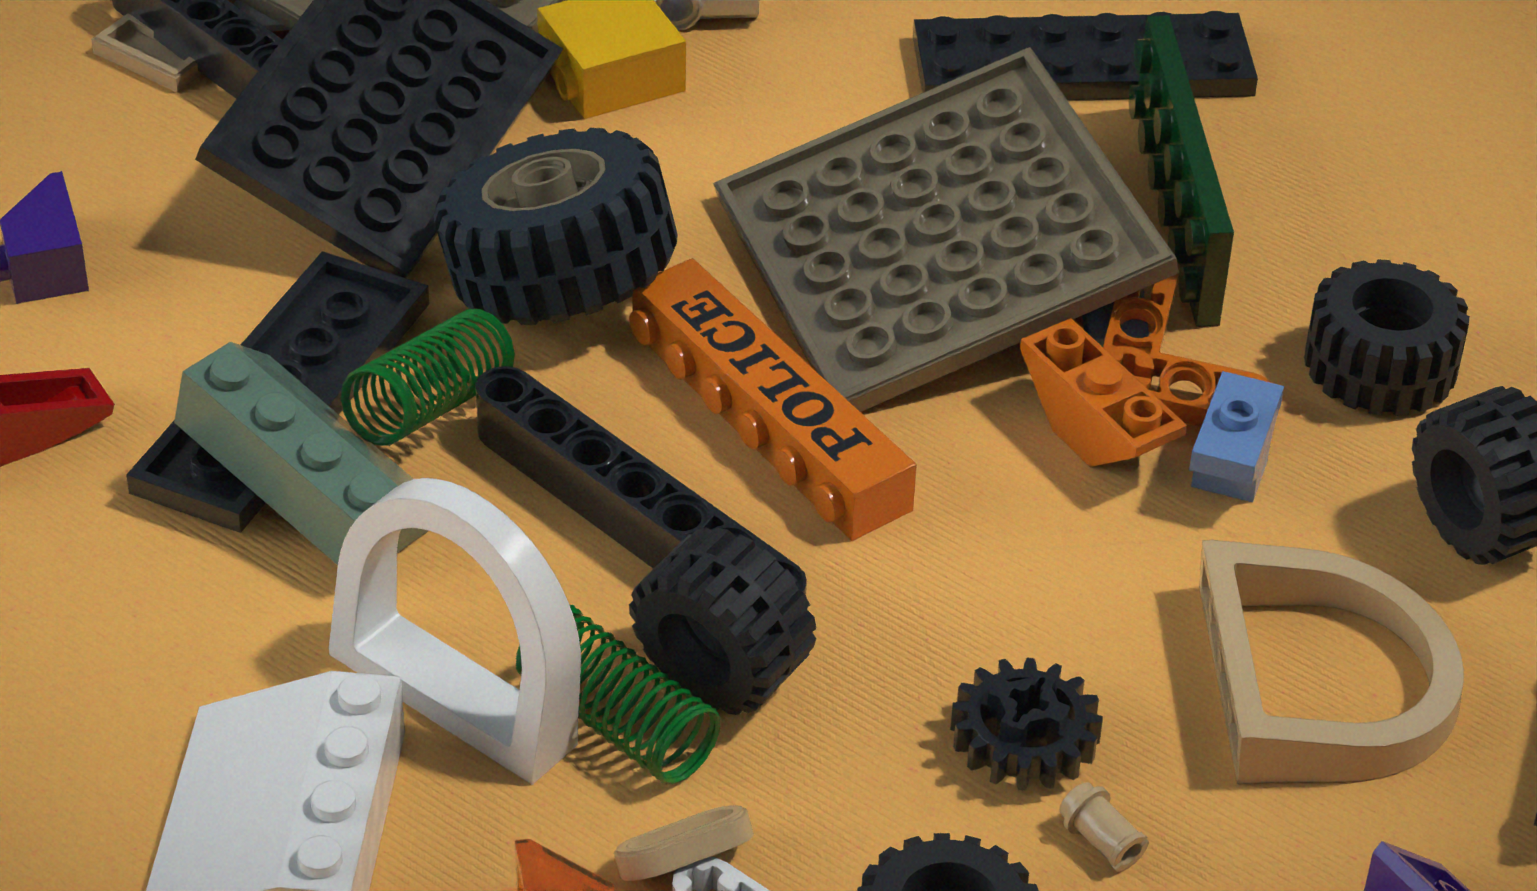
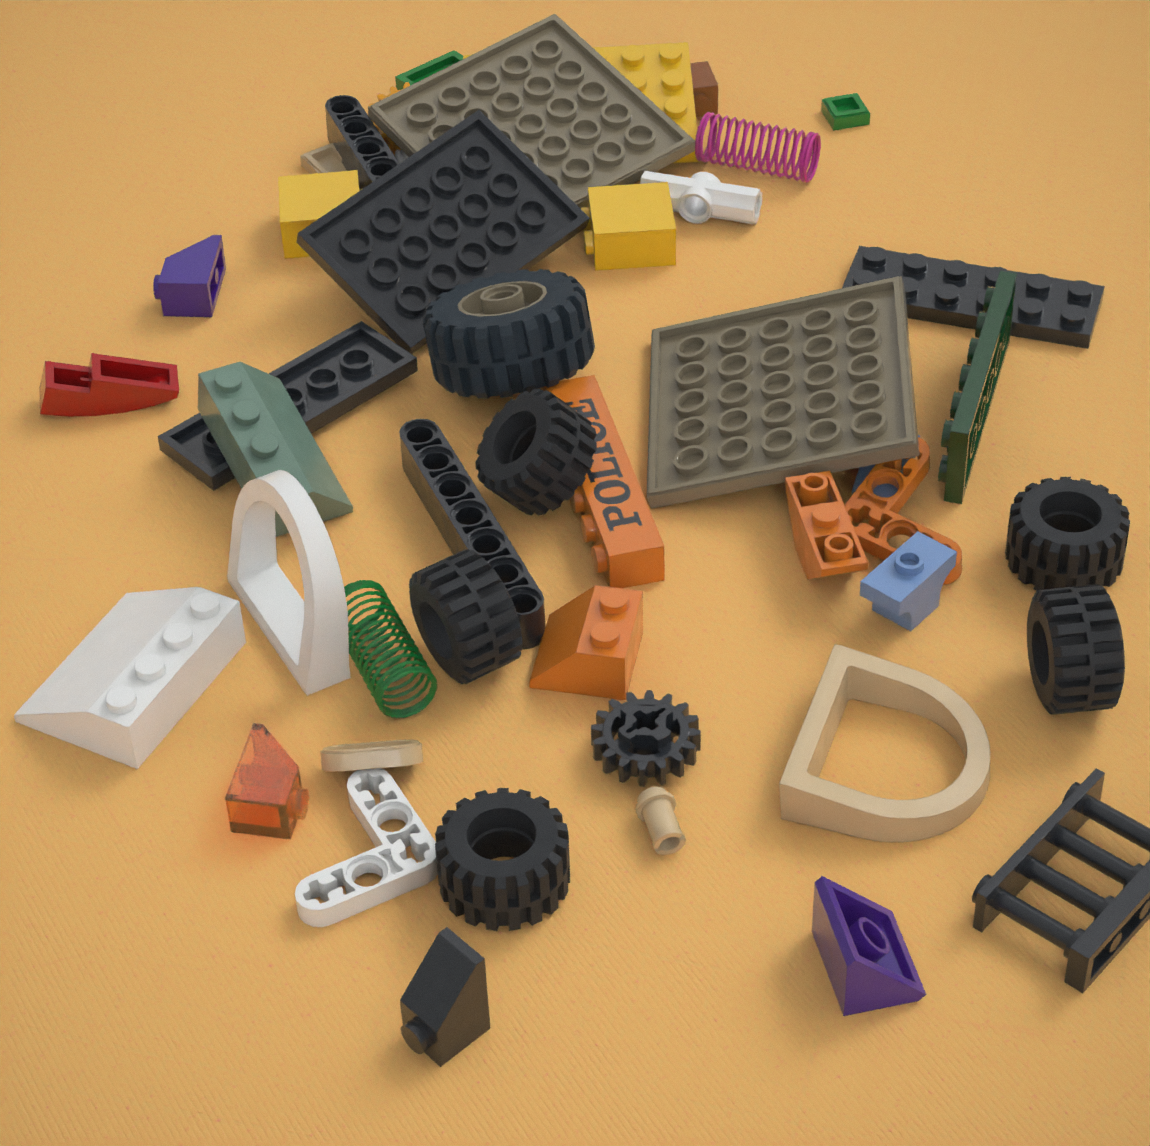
camera: 25 degrees right, 0 degrees up
green piece [341,309,515,446] -> none
none -> yellow piece [278,170,362,259]
none -> black tyre [475,389,597,516]
none -> orange slope [529,585,643,700]

